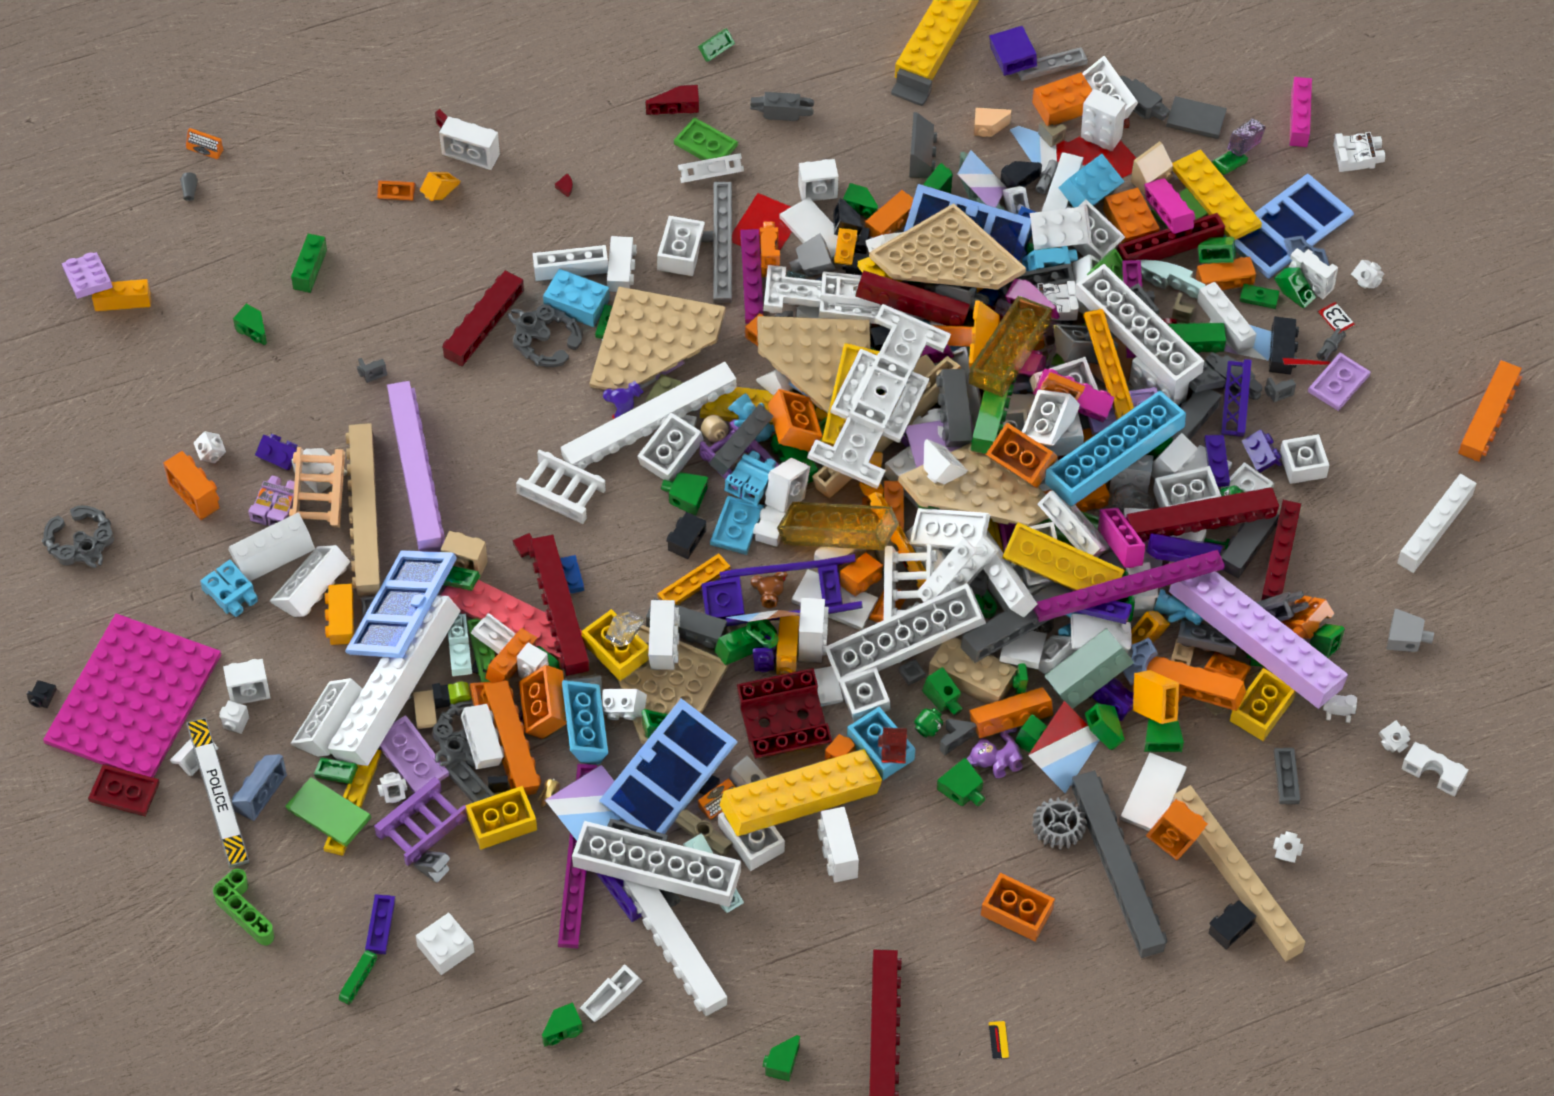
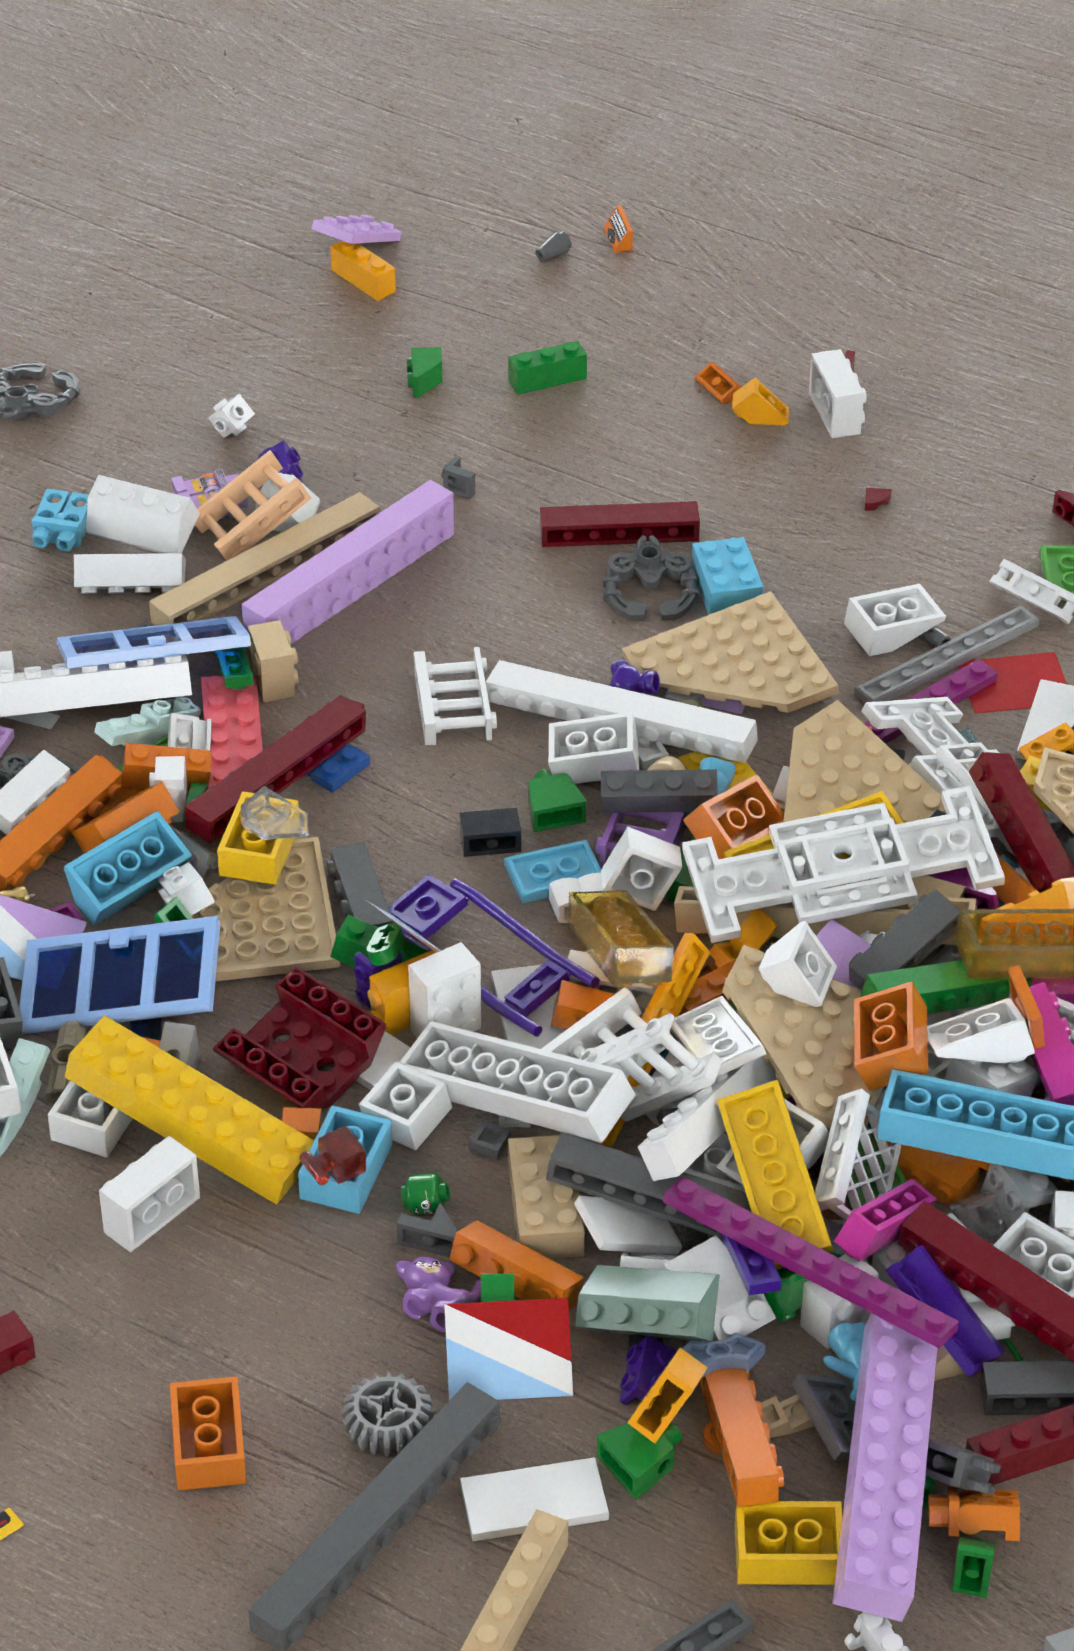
camera: 55 degrees right, 15 degrees down
orange brick [163,451,220,520] -> none
light orange brick [325,584,354,645] -> none
tan slope [413,690,437,729] -> none
leg [432,681,471,709] -> none
white brick [533,245,608,281] -> none
white brick [607,236,637,292] -> none
white brick [648,600,680,670] -> none
light orange plate [657,553,731,605] -> none
medium azure hips [724,450,776,506] -> none
dark orange animal [751,571,788,609] -> none
orange hips [760,222,780,278] -> none
light grey torso [789,233,836,277] -> none
green torso [922,667,963,716] -> none
green torso [937,758,985,807] -> none
green plate [1013,663,1028,695] -> none
green slope [1085,703,1125,750] -> none
light orange slope [1131,611,1170,645] -> none
orange brick [1146,799,1208,861] -> none
orange tile [1204,652,1251,681] -> none

